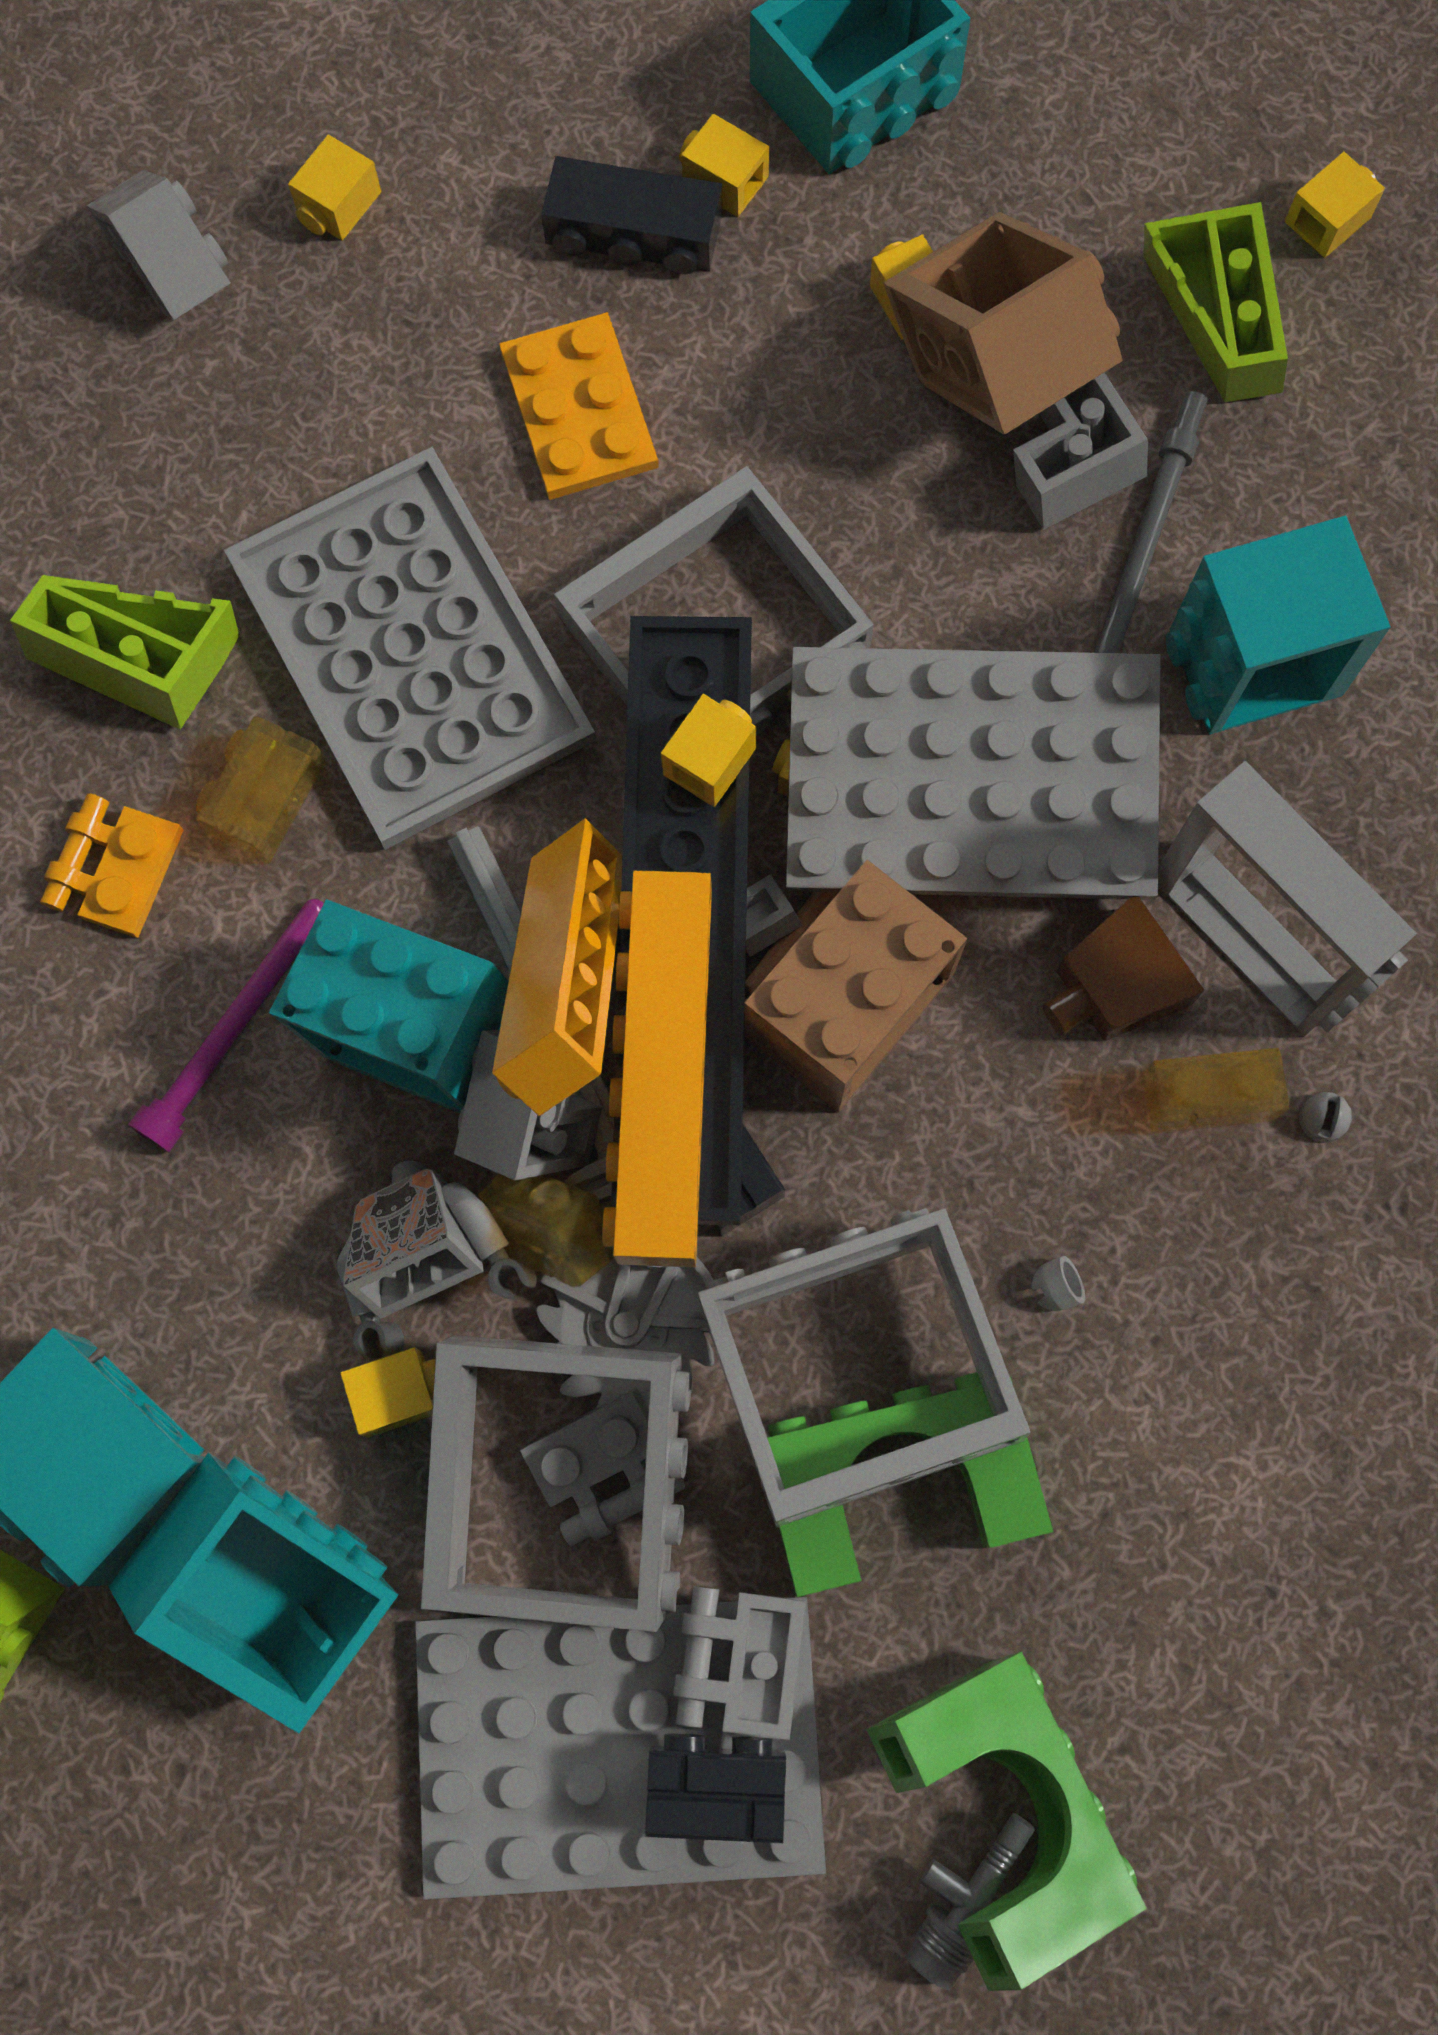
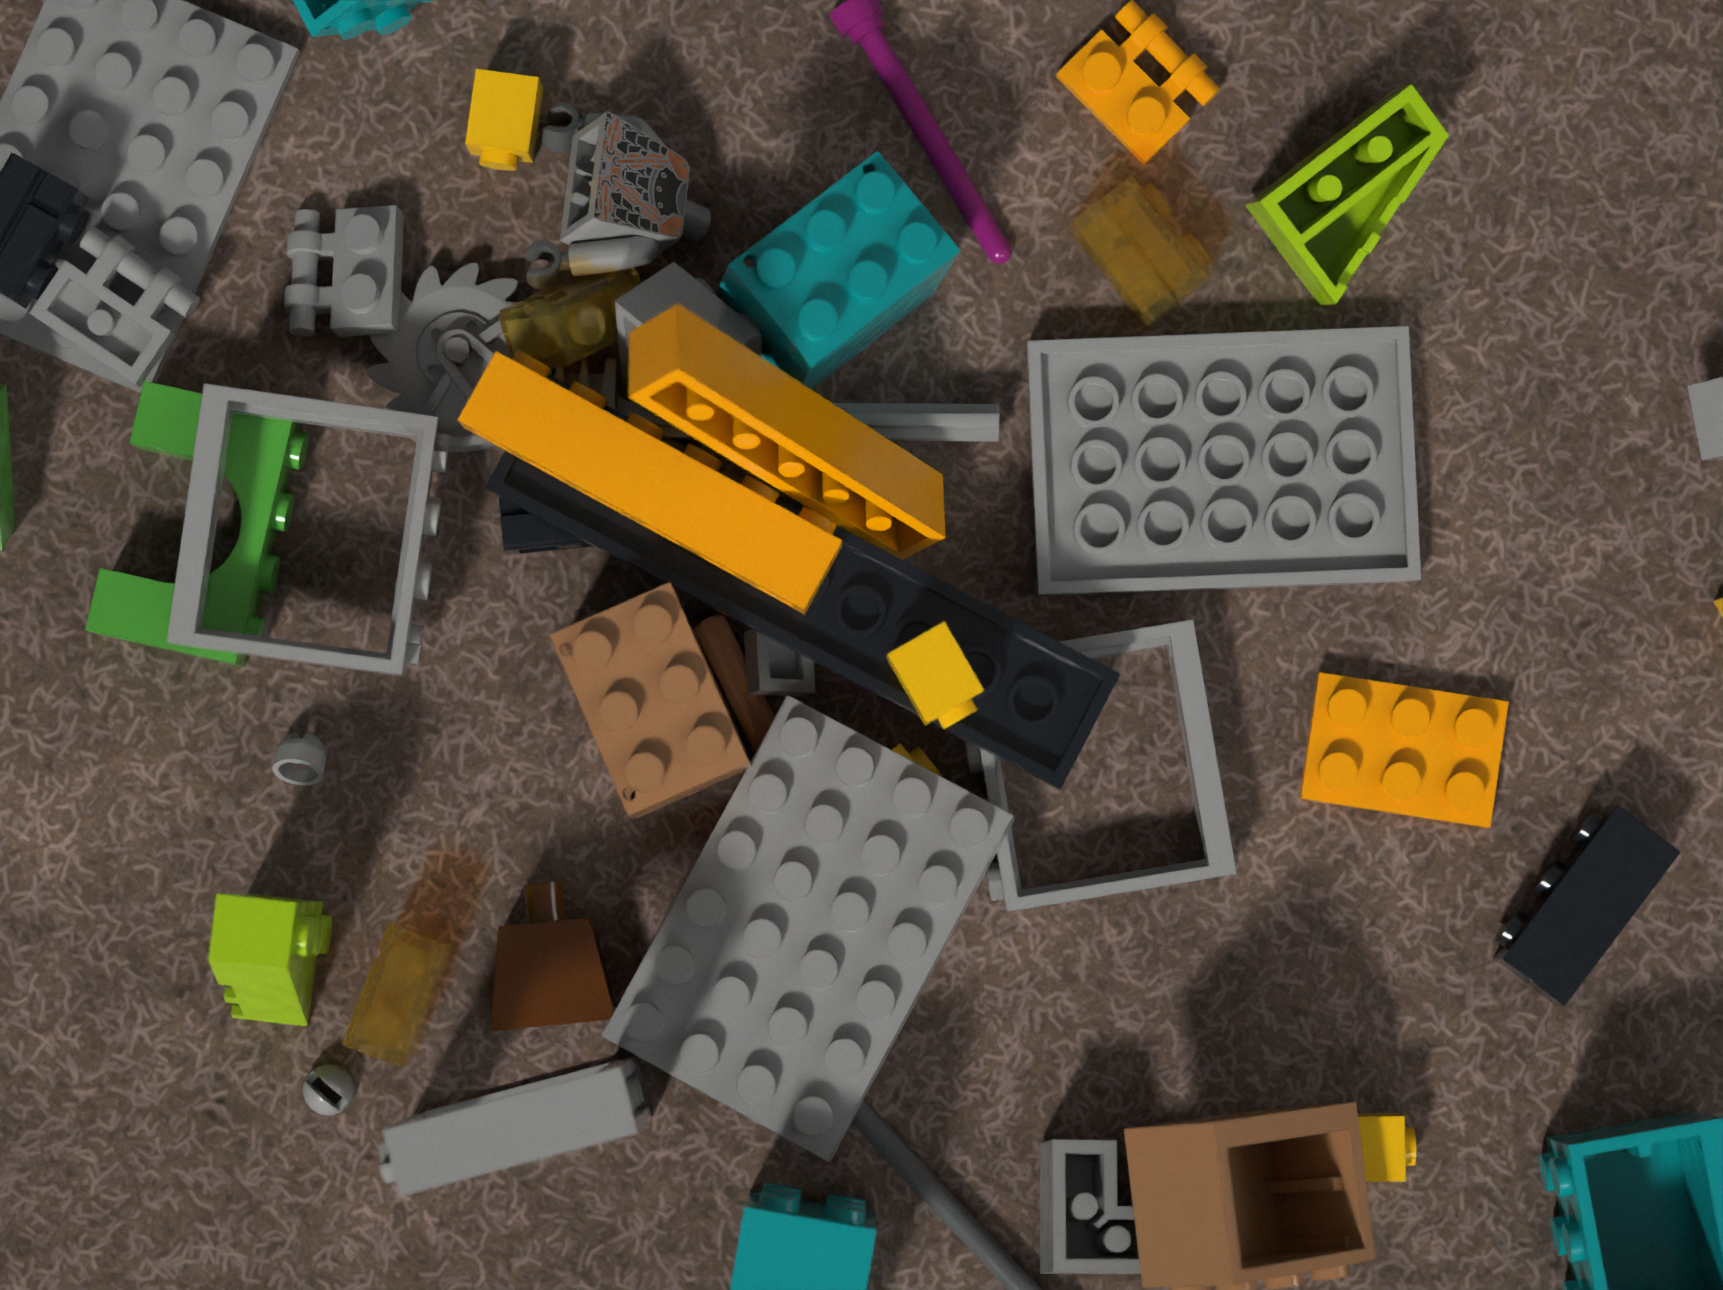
camera: 115 degrees right, 10 degrees up
light grey window [421,1335,692,1632] -> none
yellow brick [679,114,769,217] -> none
none -> lime wedge [208,893,332,1026]

